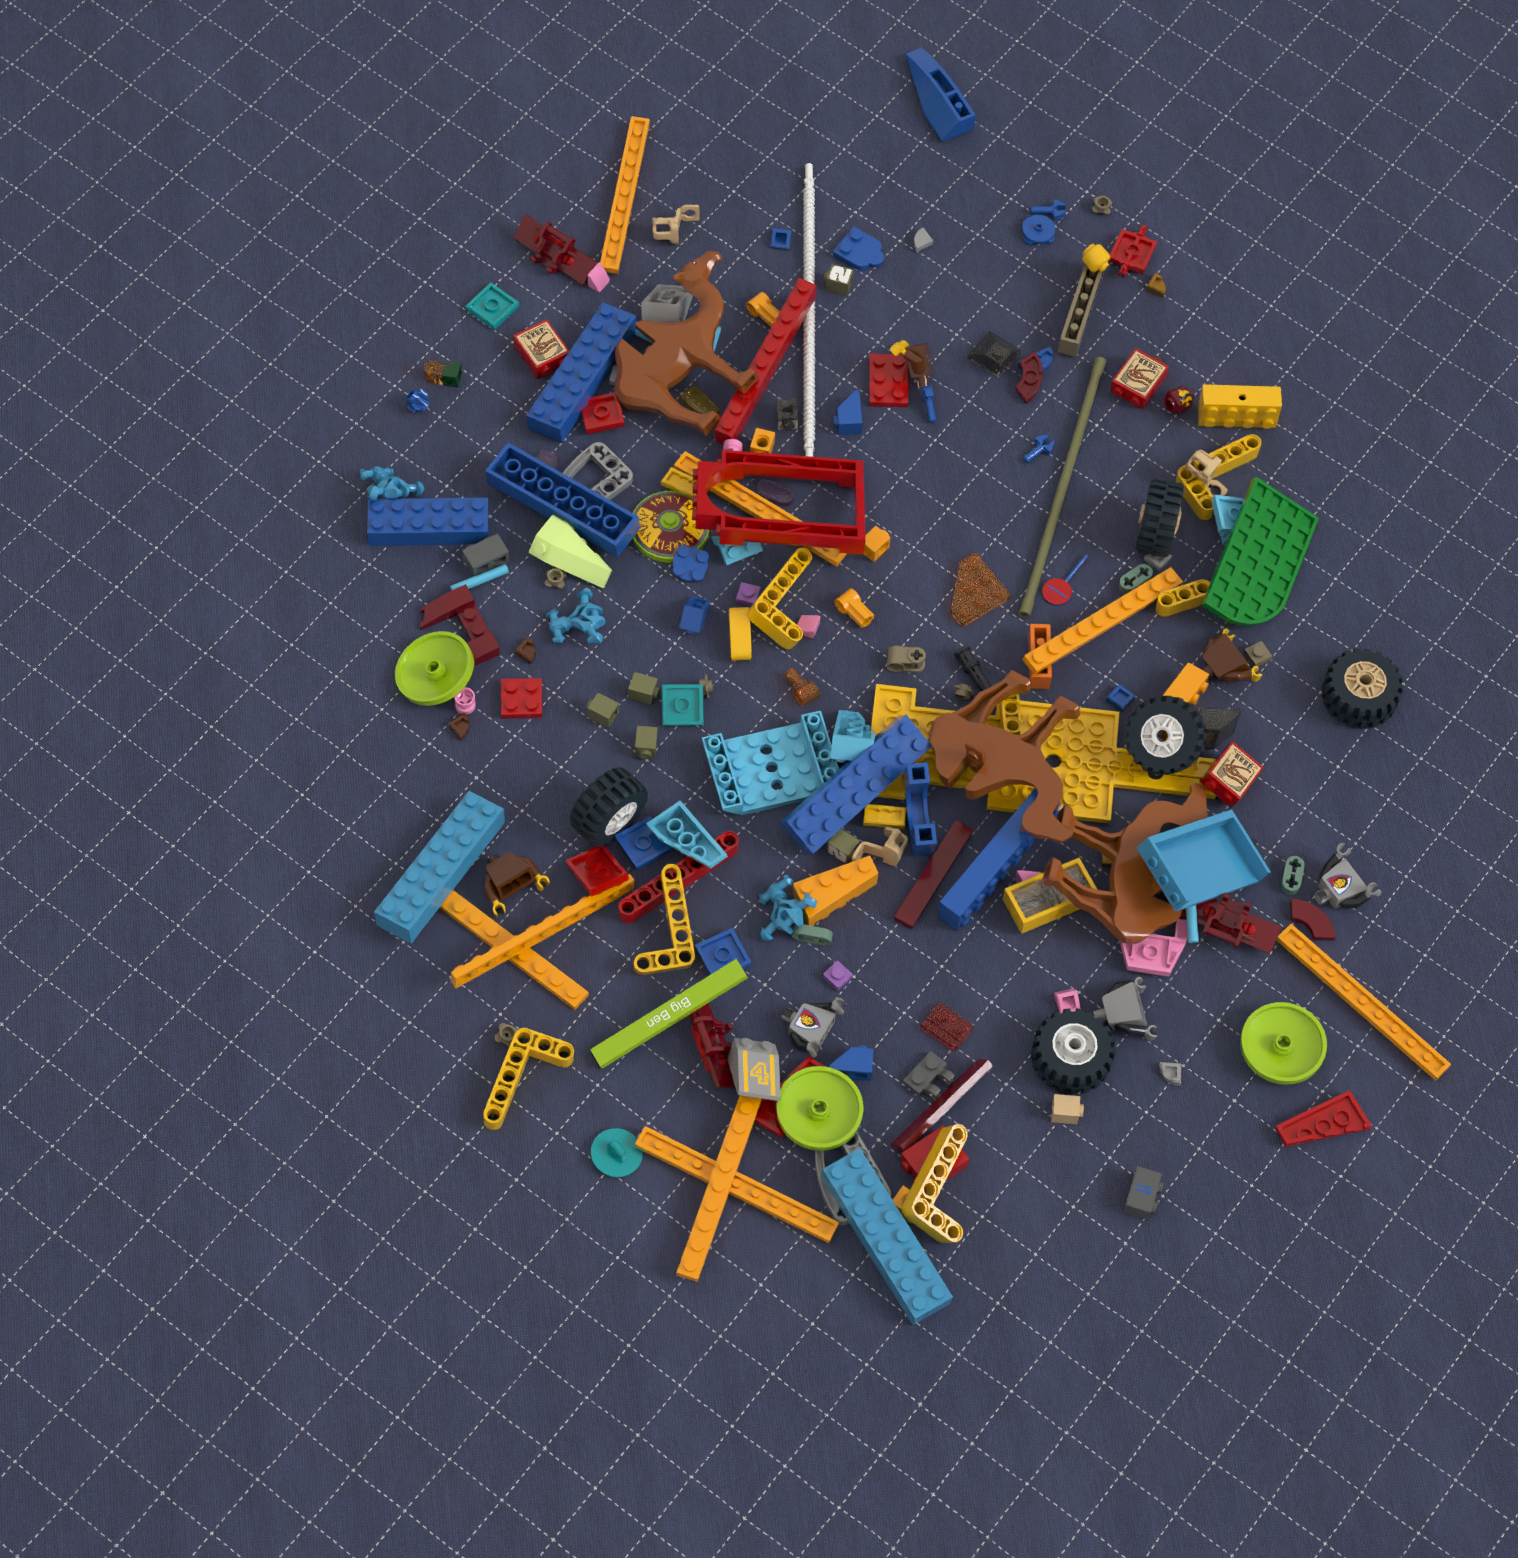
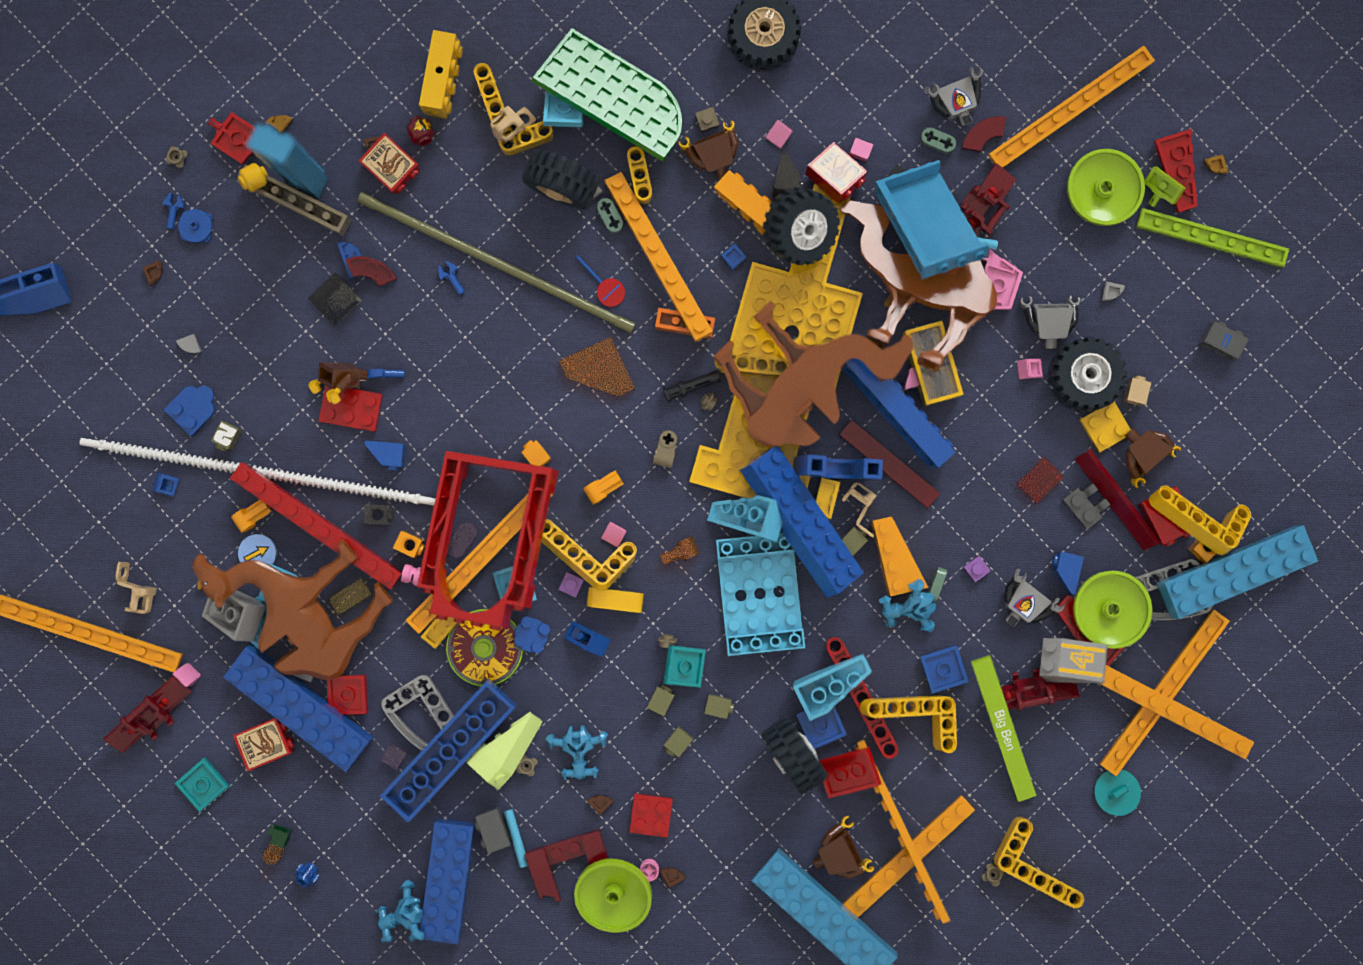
camera: 75 degrees left, 25 degrees up
none -> reddish brown tile [142,260,163,286]
none -> light blue tile [238,534,278,565]
none -> dark azure brick [246,124,329,198]
none -> bright pink slope [766,120,793,149]
none -> bright pink slope [849,138,873,162]
none -> yellow plate [1079,401,1131,453]
none -> reddish brown torso [1124,428,1181,488]
none -> lime tile [1136,208,1289,268]
none -> lime plate [1145,167,1186,207]
none -> pearl gold tile [1203,154,1228,174]

